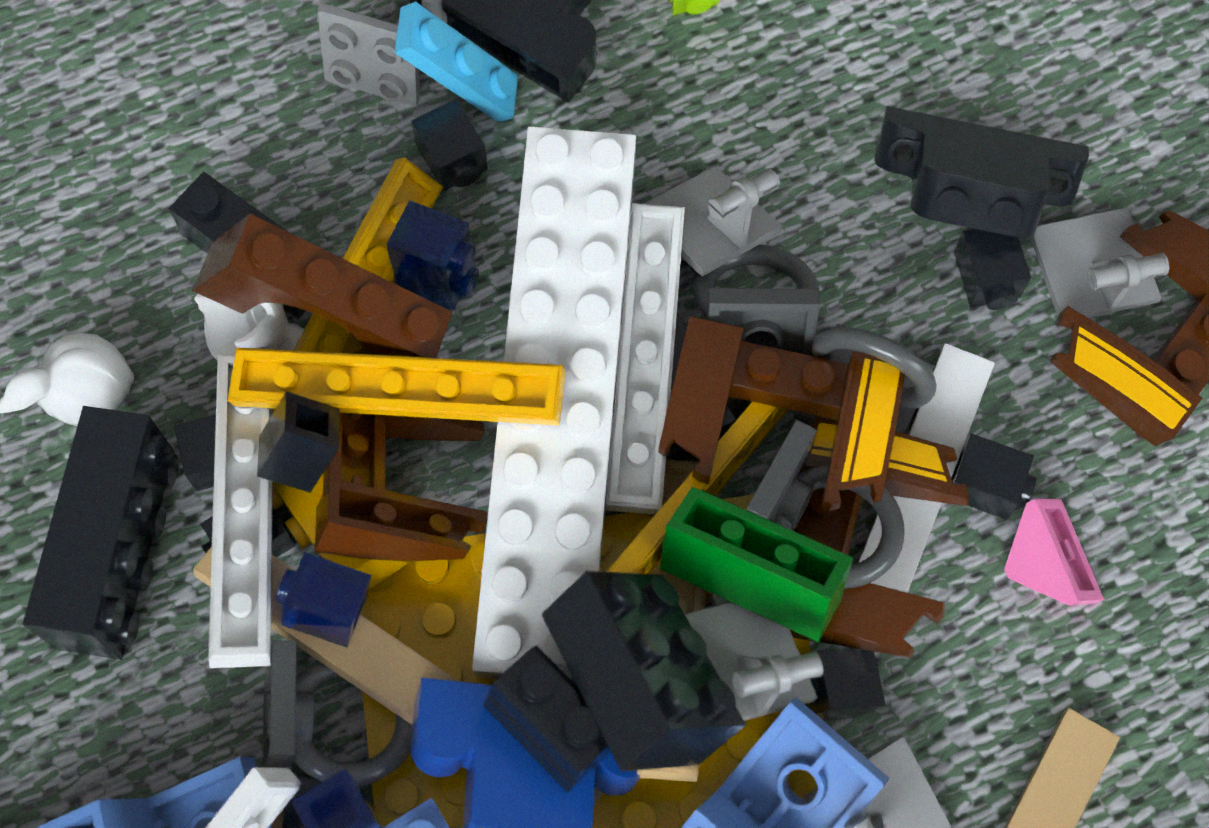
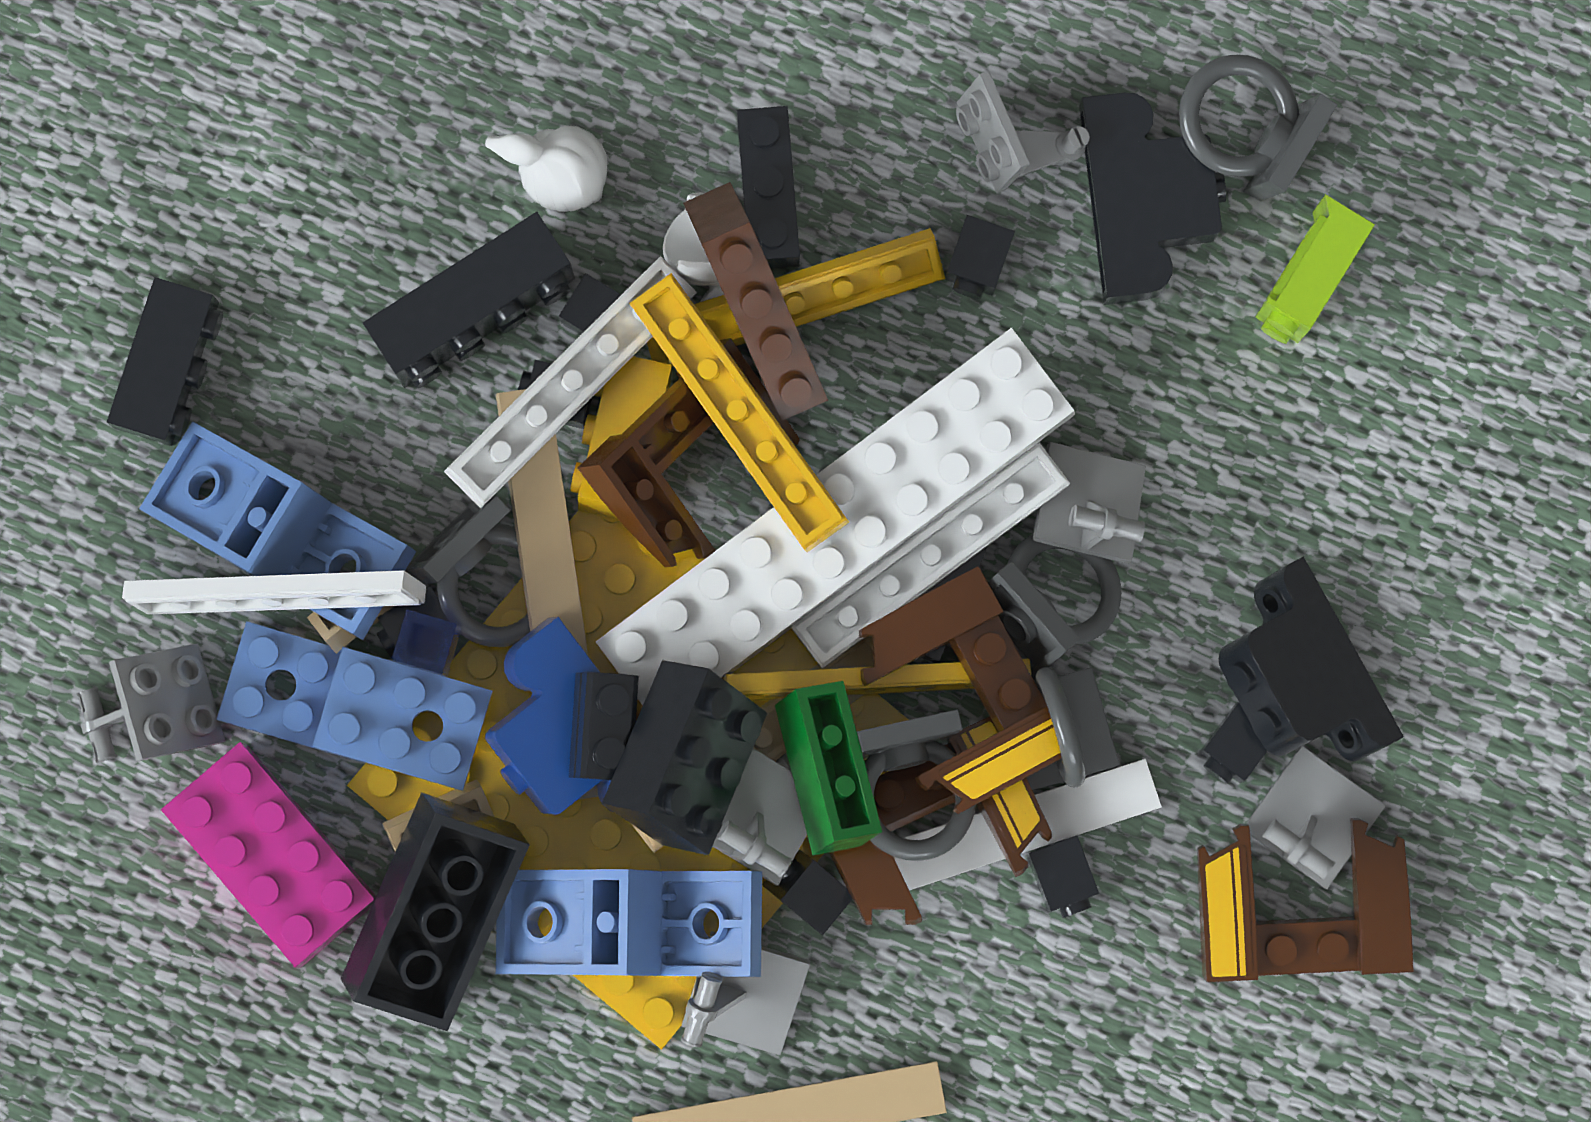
camera: 45 degrees right, 15 degrees up
black brick [257,391,339,493] -> none
clear blue brick [275,552,371,648] -> none
clear blue brick [386,200,479,311] -> none
medium azure plate [394,2,518,122] -> none
bright pink slope [1004,498,1104,606] -> none

